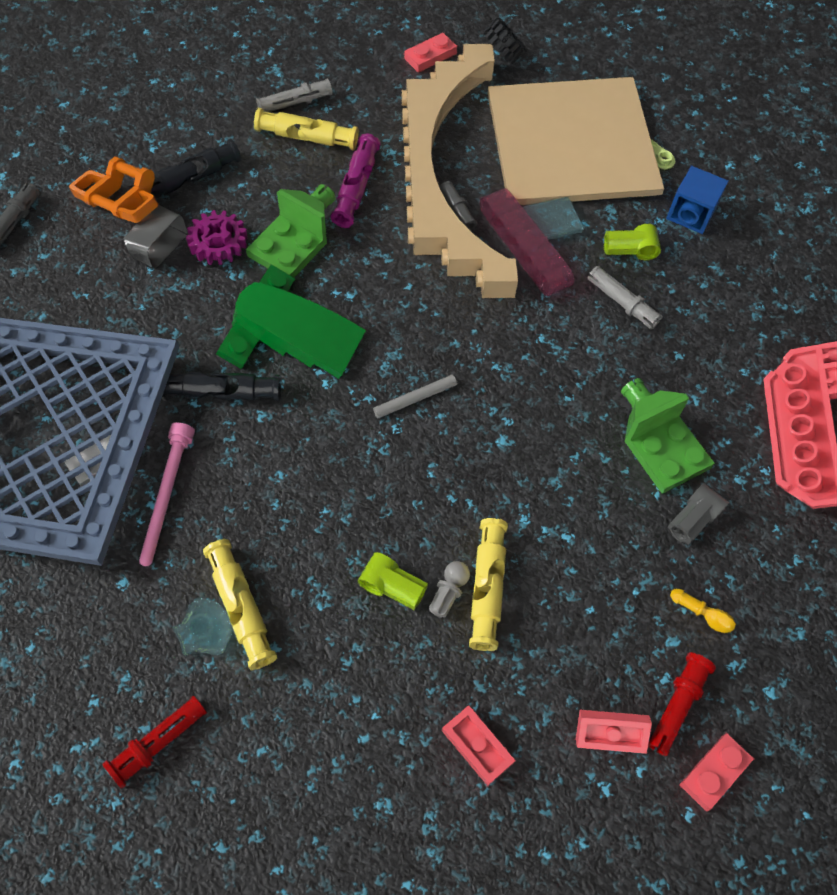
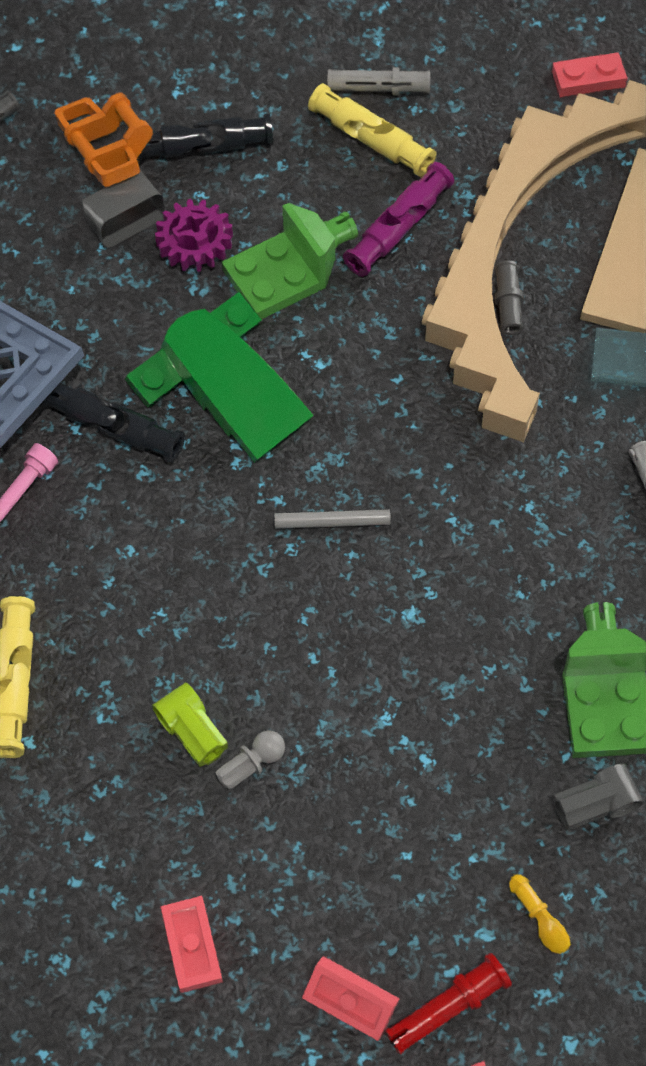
camera: 30 degrees right, 0 degrees up
light yellow piece [469,518,508,651] -> none
clear pink beam [480,188,574,296] -> none

